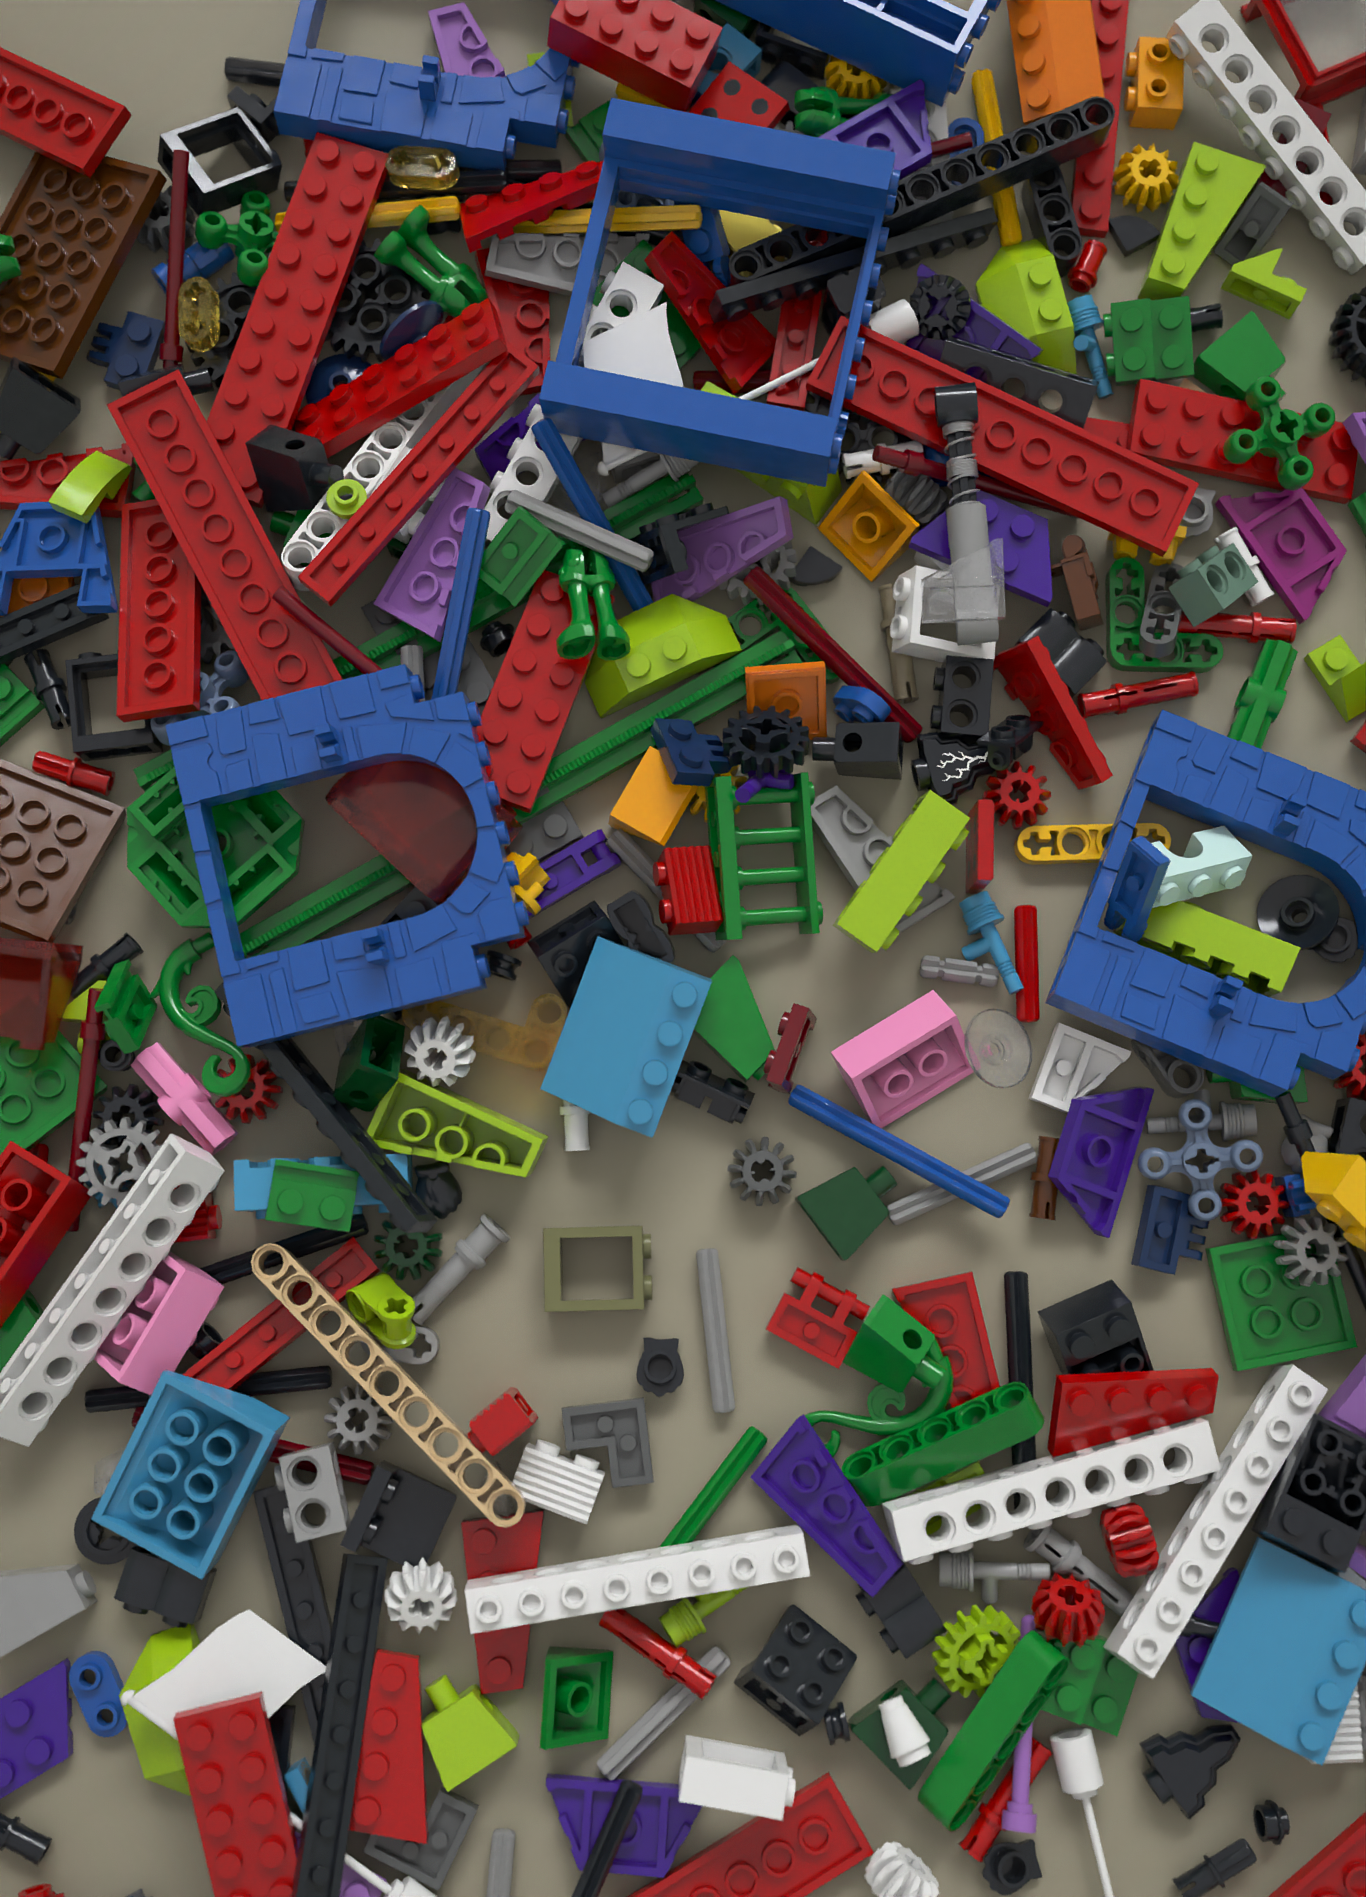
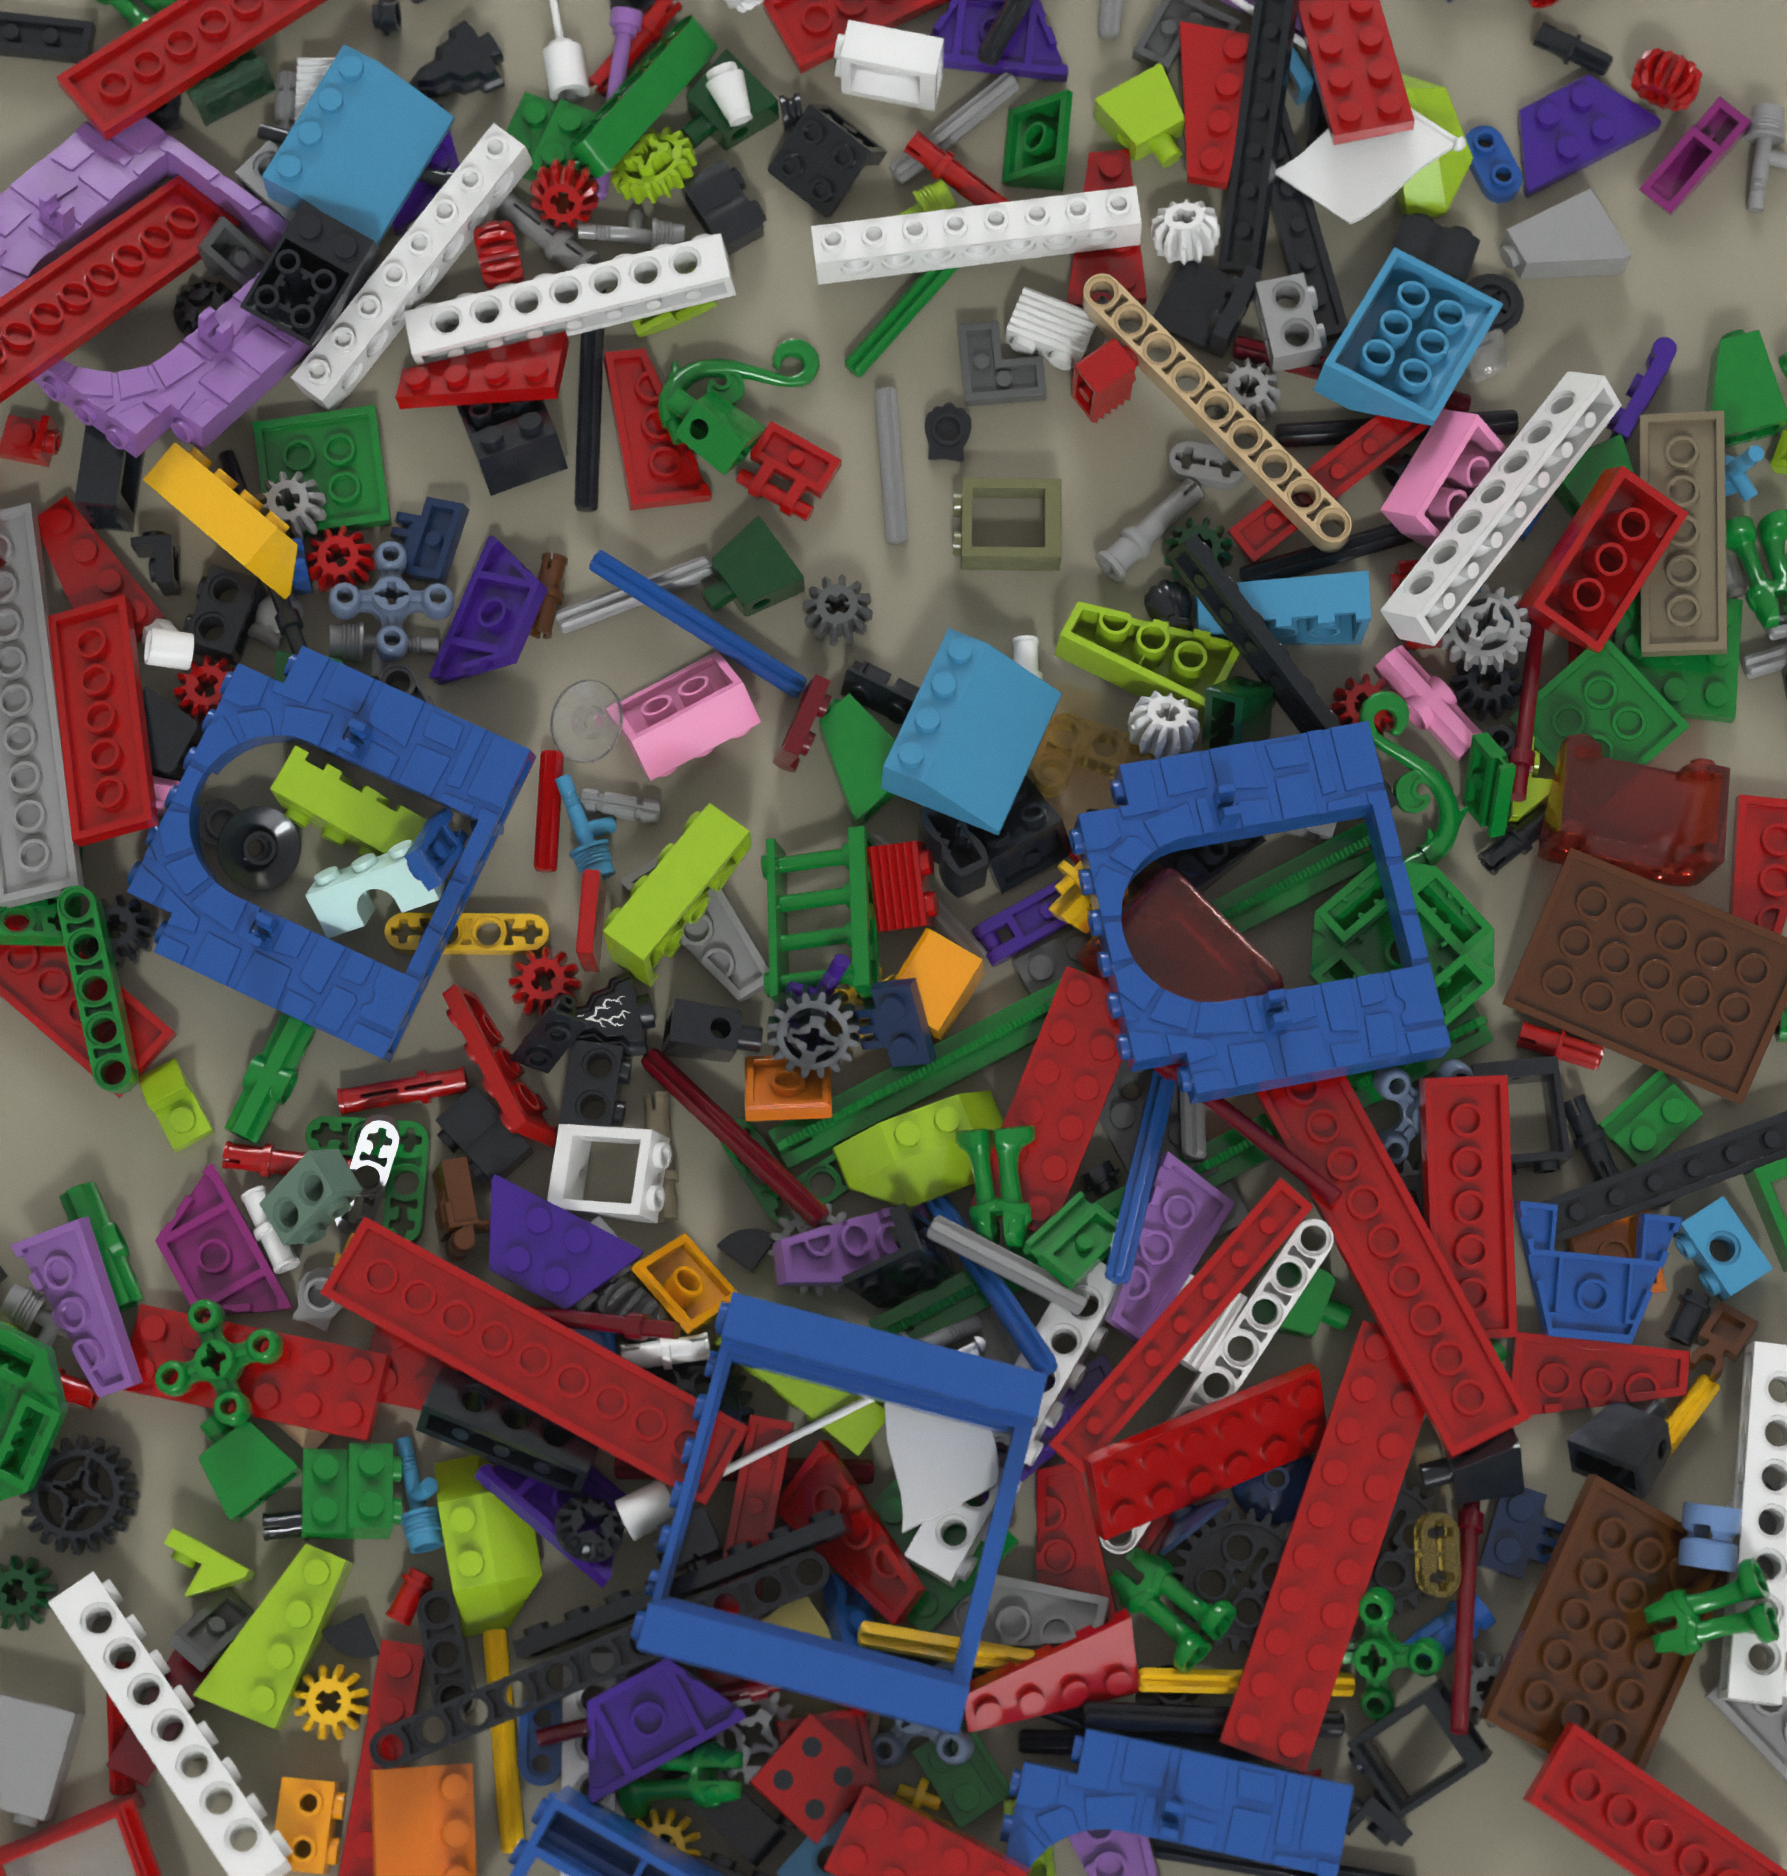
camera: 175 degrees left, 5 degrees down
lime slope [48,451,132,524] -> none
black torso [245,425,344,512] -> none
green plate [265,1159,359,1232] -> none
lime plate [326,479,367,519] -> none
lime piece [346,1272,416,1349] -> none
clear yellow beam [385,146,460,190] -> none
dark purple wing [750,1414,903,1598] -> none
blue plate [832,685,892,723] -> none
green beam [842,1382,1044,1507] -> none
clear wing [921,538,1005,624] -> none
piece [934,382,999,646] -> none
white wing [1028,1023,1132,1113] -> none

